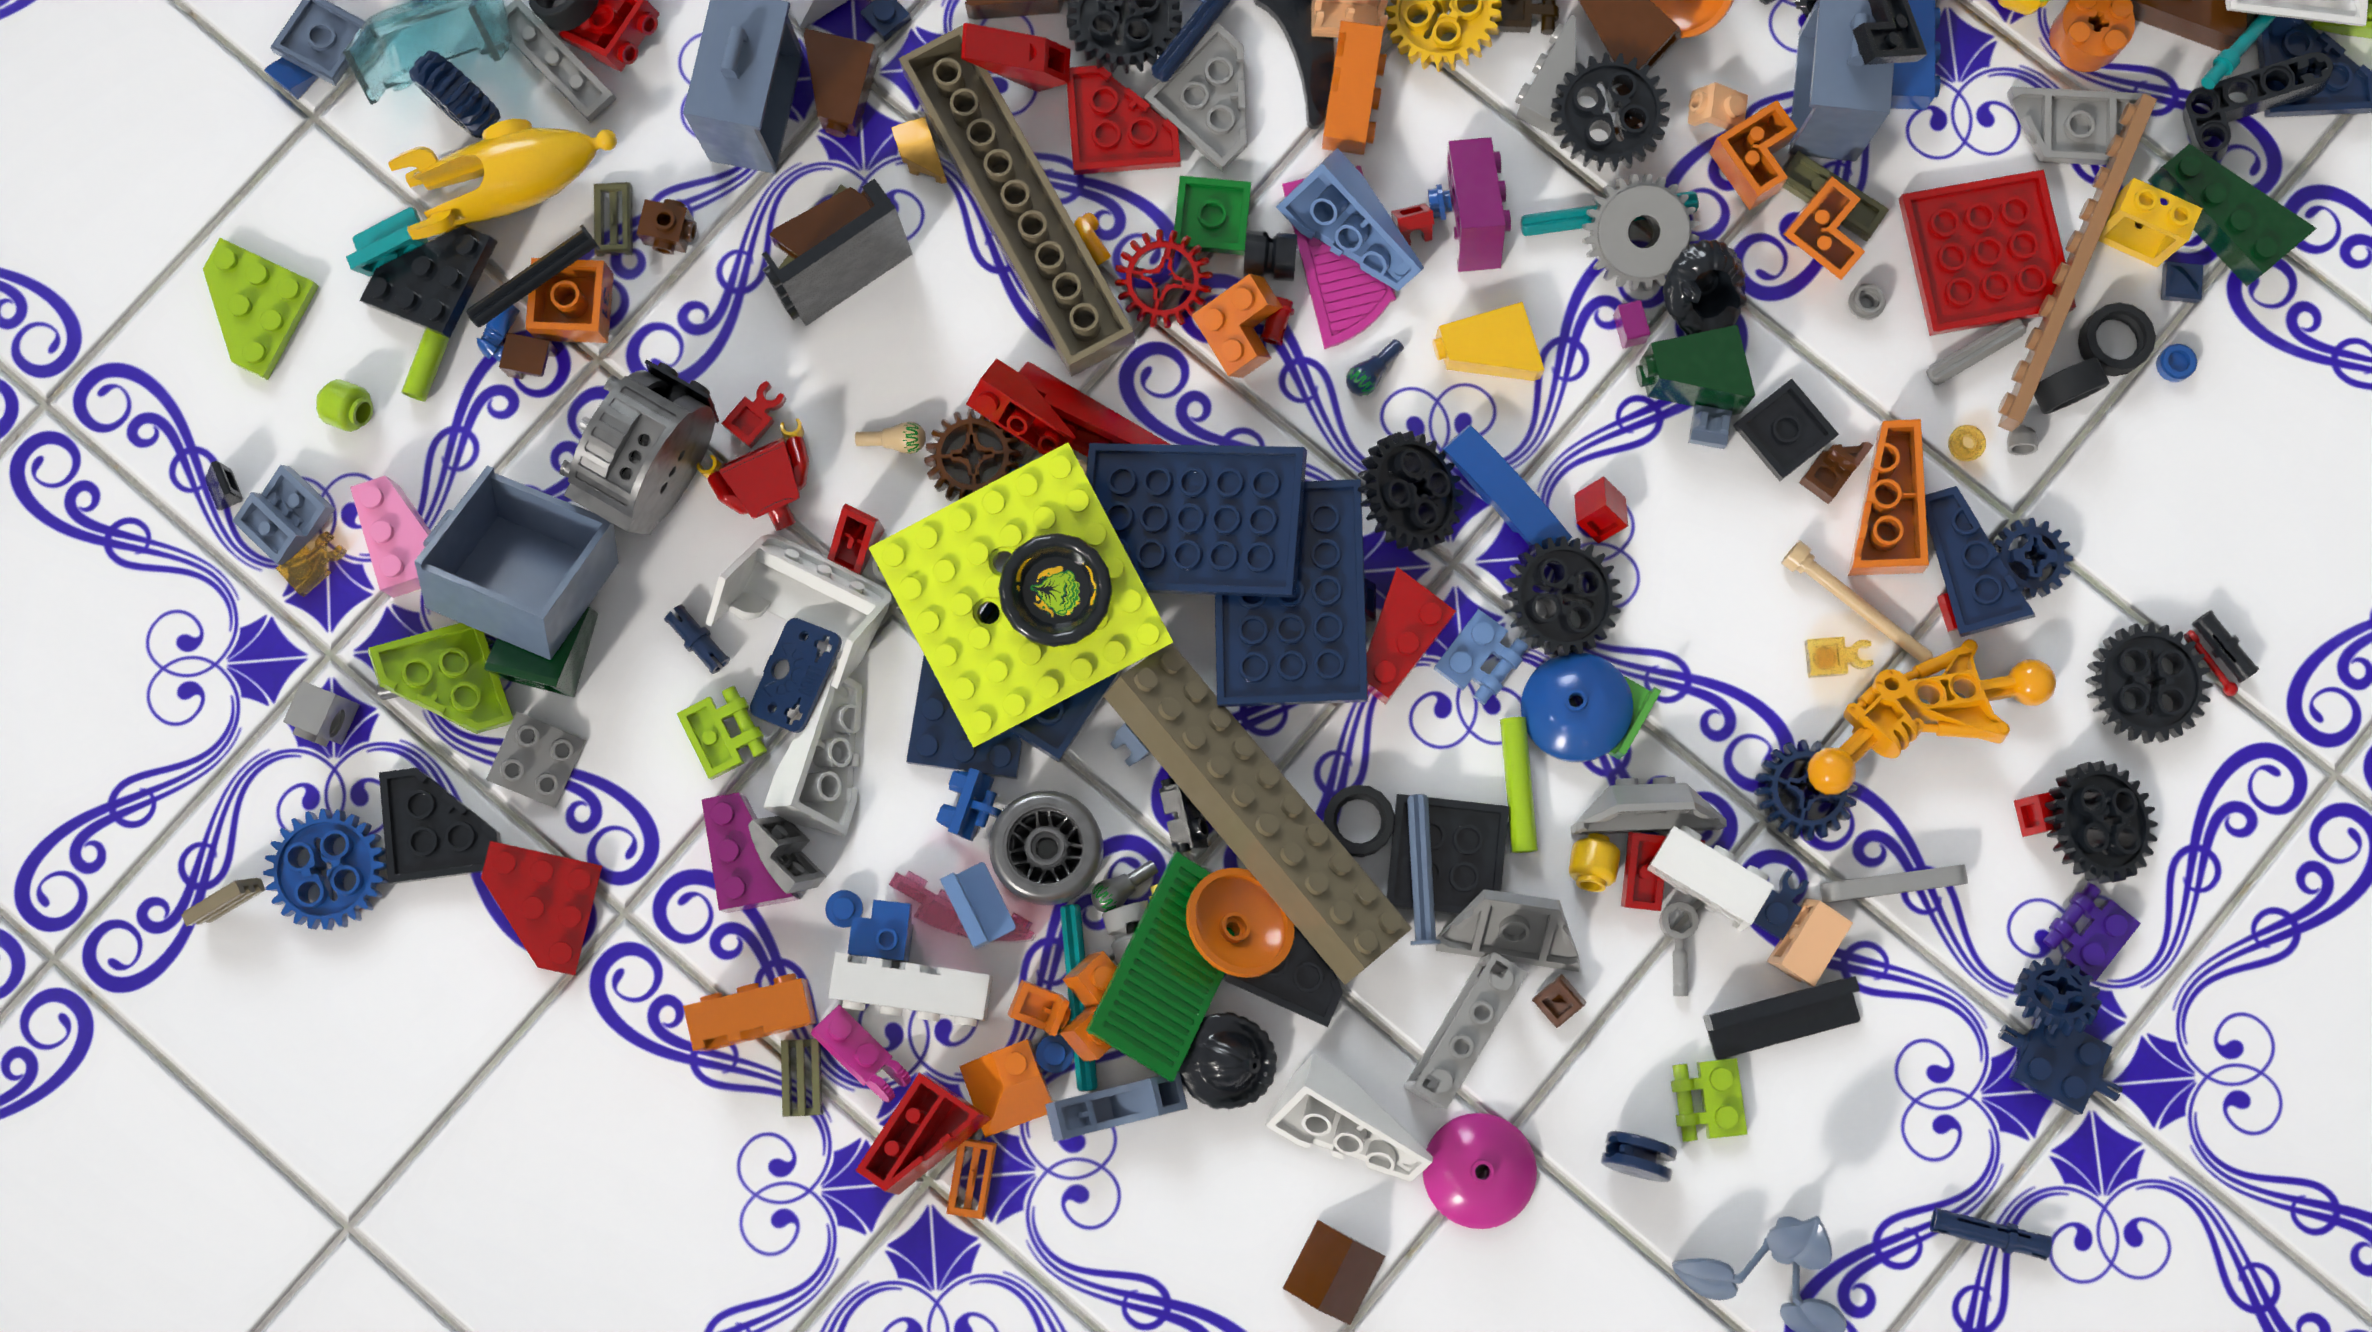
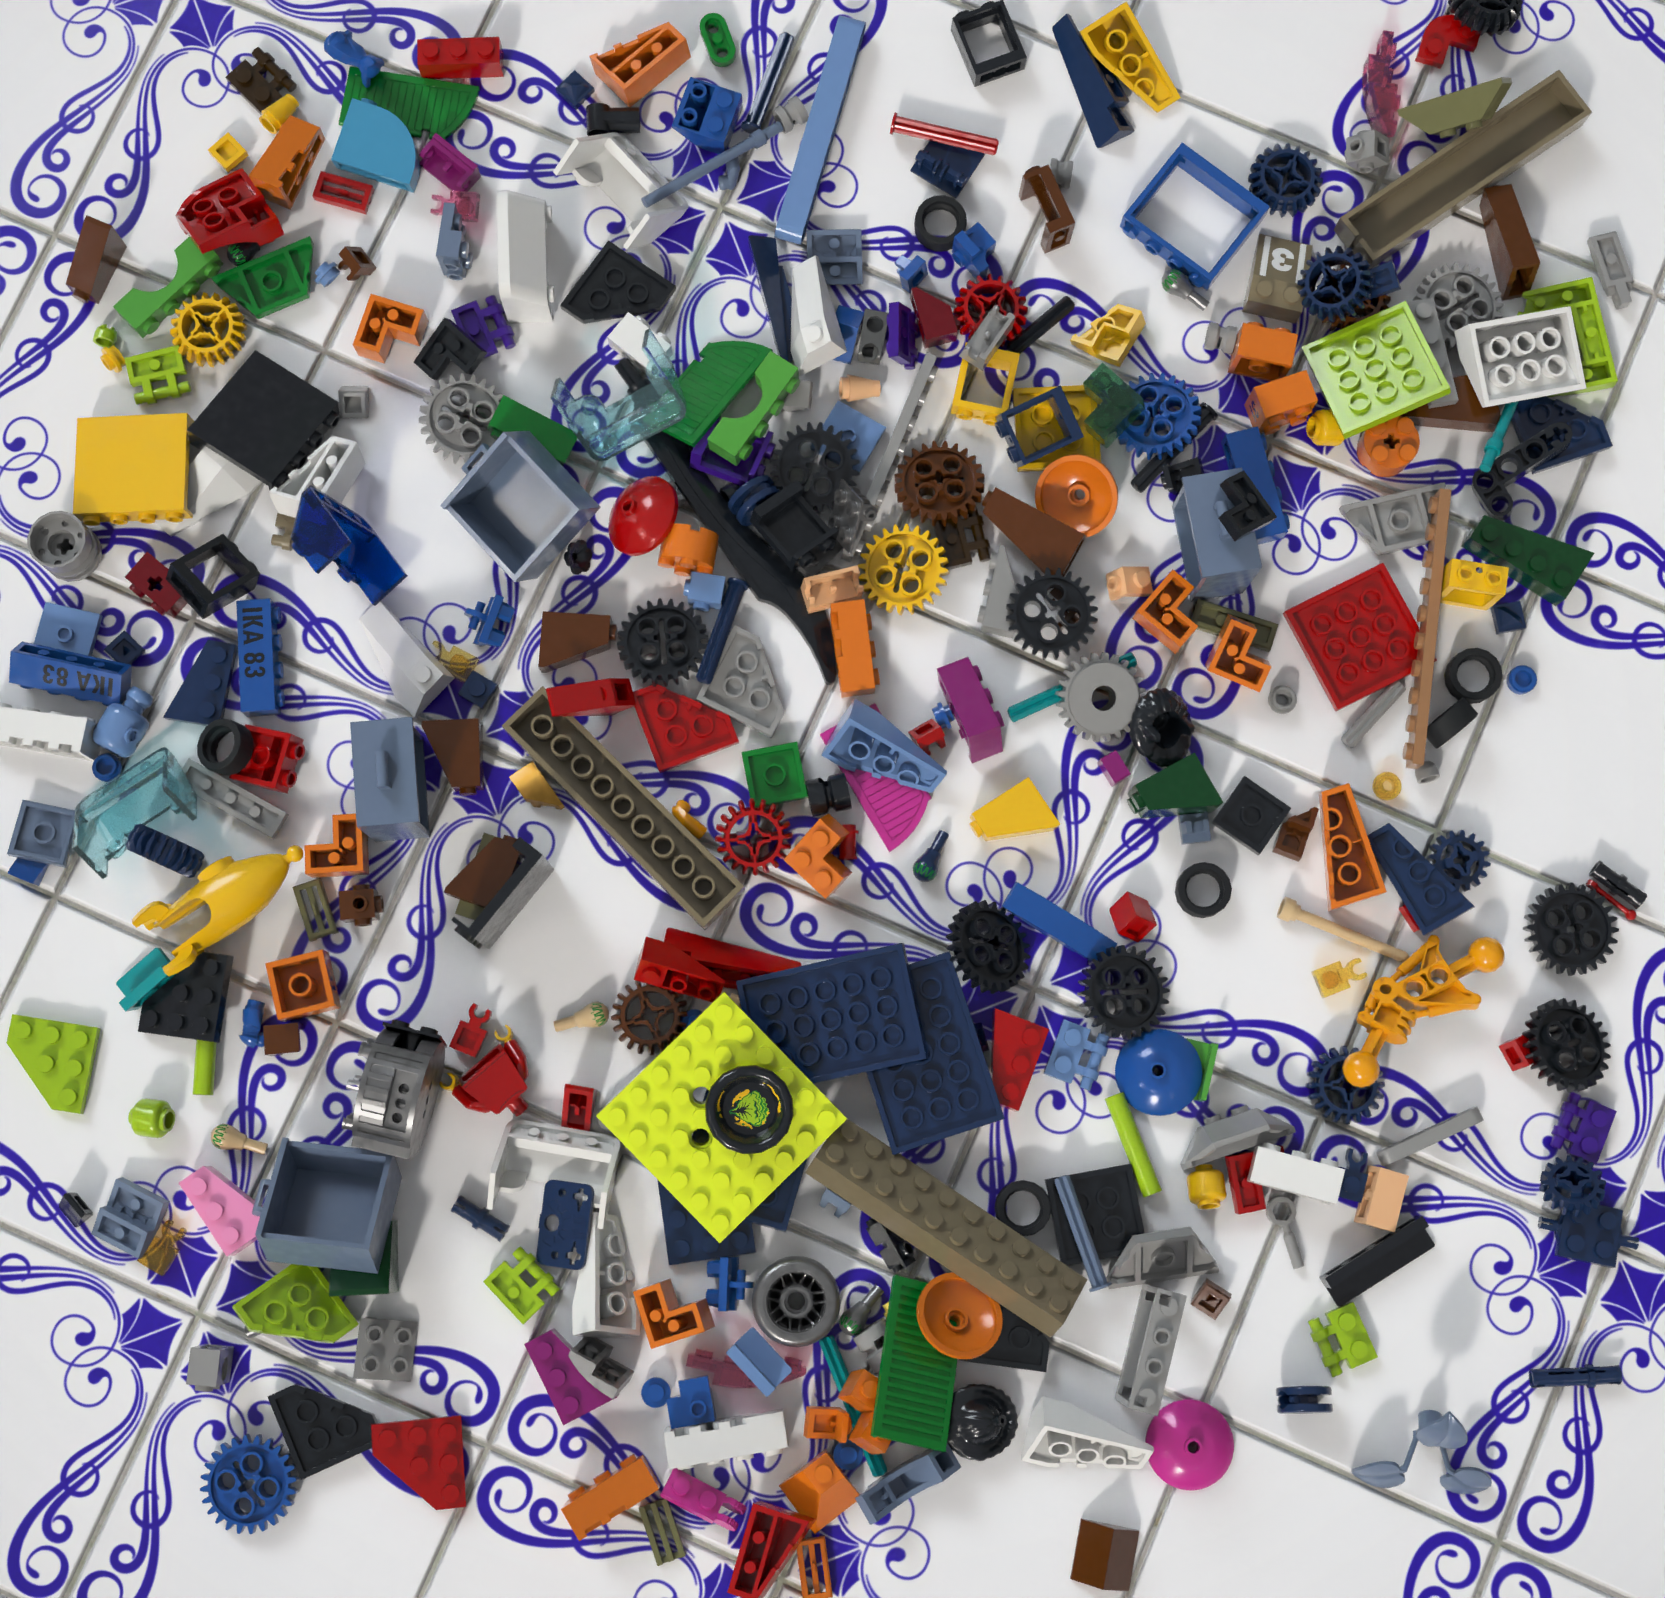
camera: 25 degrees left, 0 degrees up
dark tan tile [181,878,266,926] -> none
black axle [466,224,601,327] -> none
none -> tan piece [211,1124,268,1155]
none -> orange brick [304,813,369,878]
none -> orange brick [633,1279,715,1349]
none -> black tyre [1175,862,1232,918]

